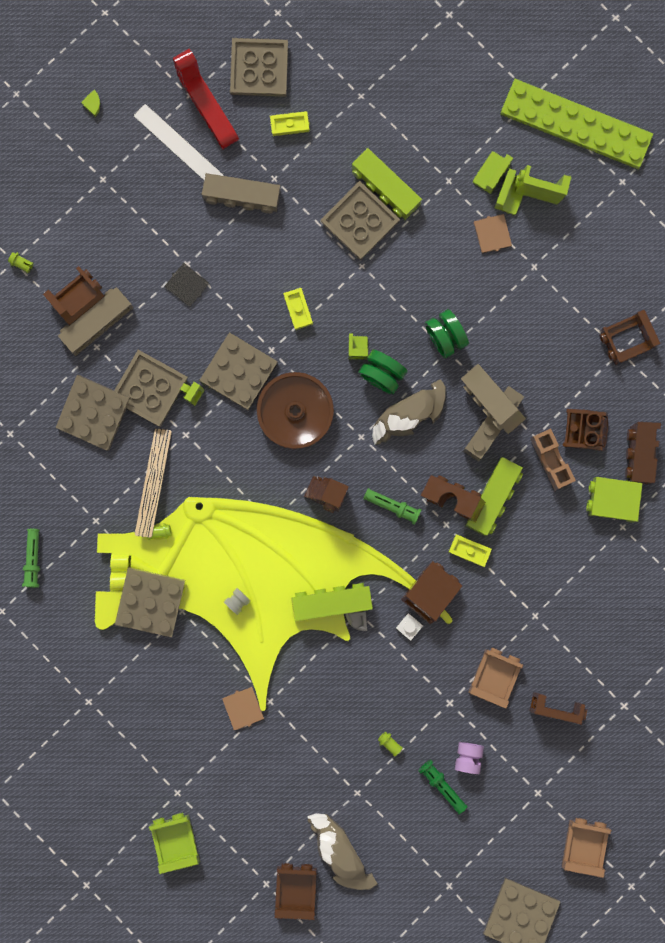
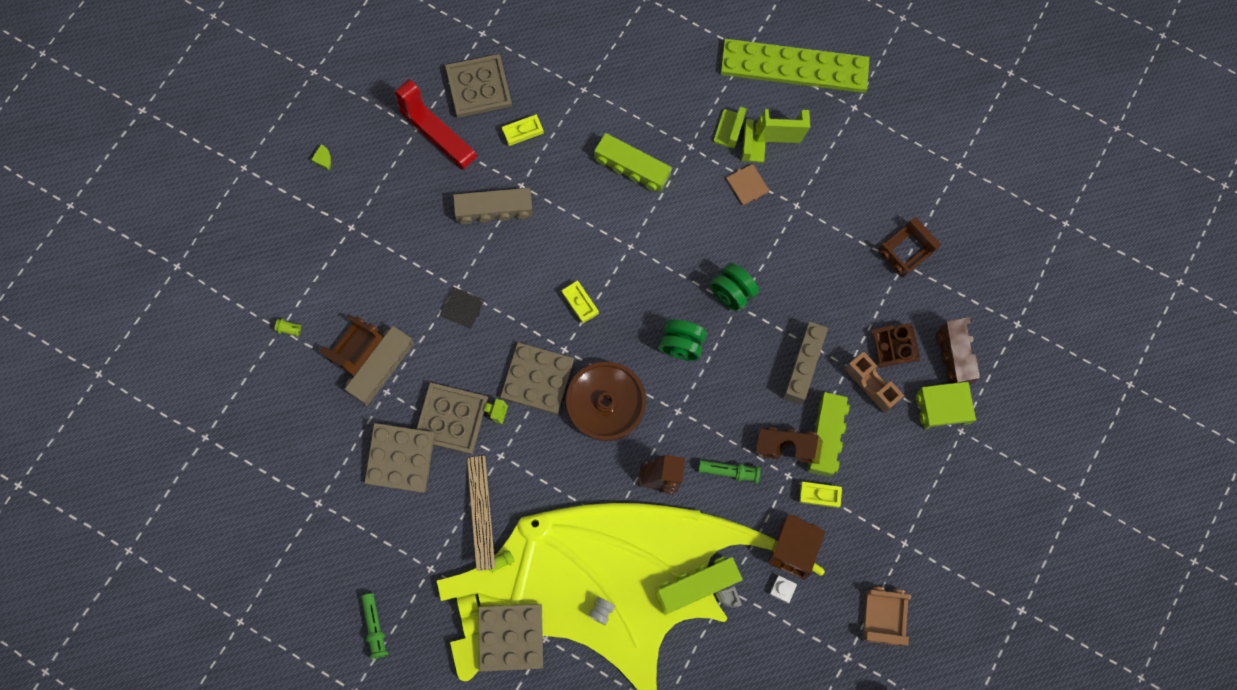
camera: 20 degrees left, 10 degrees down
white sticker [134,104,224,179] -> none
dark tan plate [320,181,400,261] -> none
lime panel [348,334,368,360] -> none
dark tan animal [372,379,446,445] -> none
dark tan brick [461,364,526,434] -> none
reddish brown panel [529,692,587,724] -> none

